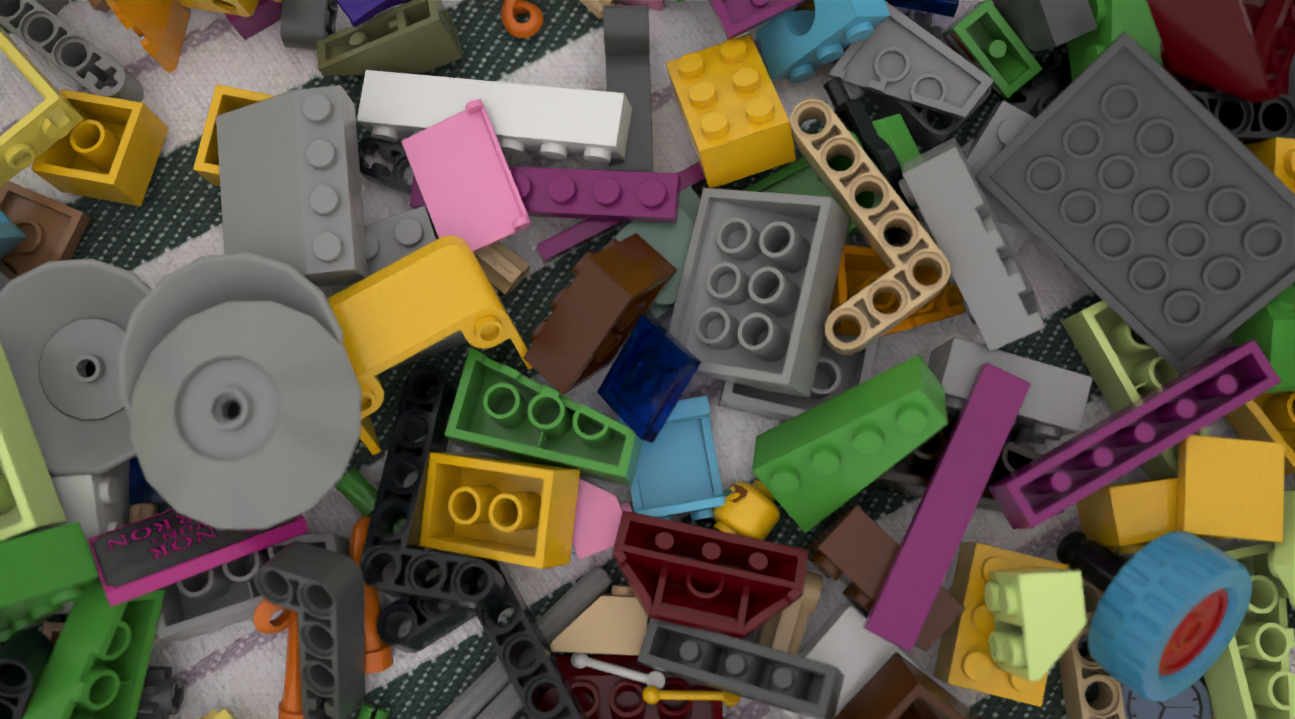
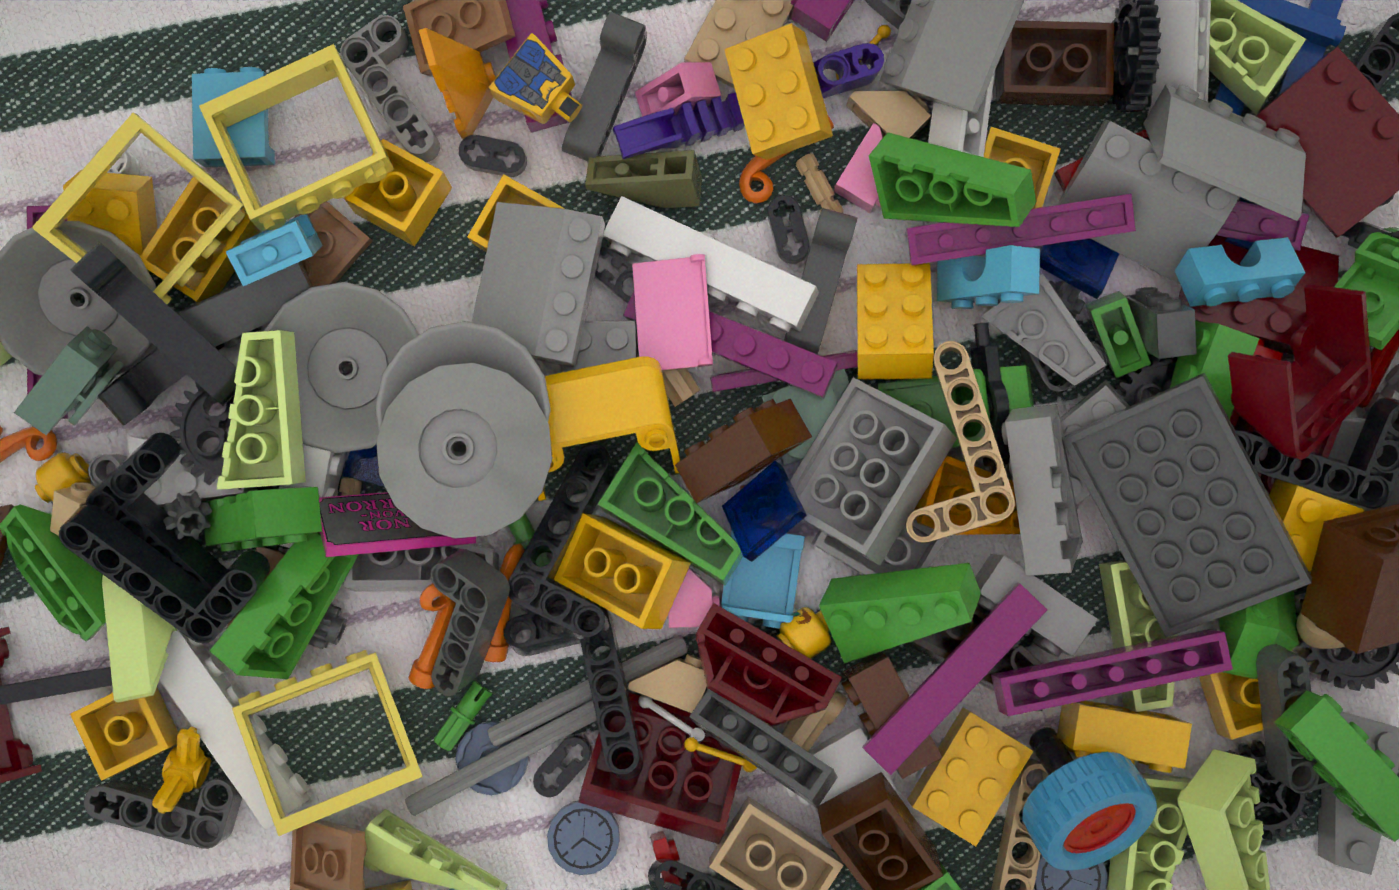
camera: 25 degrees right, 5 degrees up
yellowish green slope [984,568,1086,681] -> none
yellow tile [1176,435,1285,542] -> none
none -> black beam [459,135,527,177]
none -> black beam [767,195,809,264]

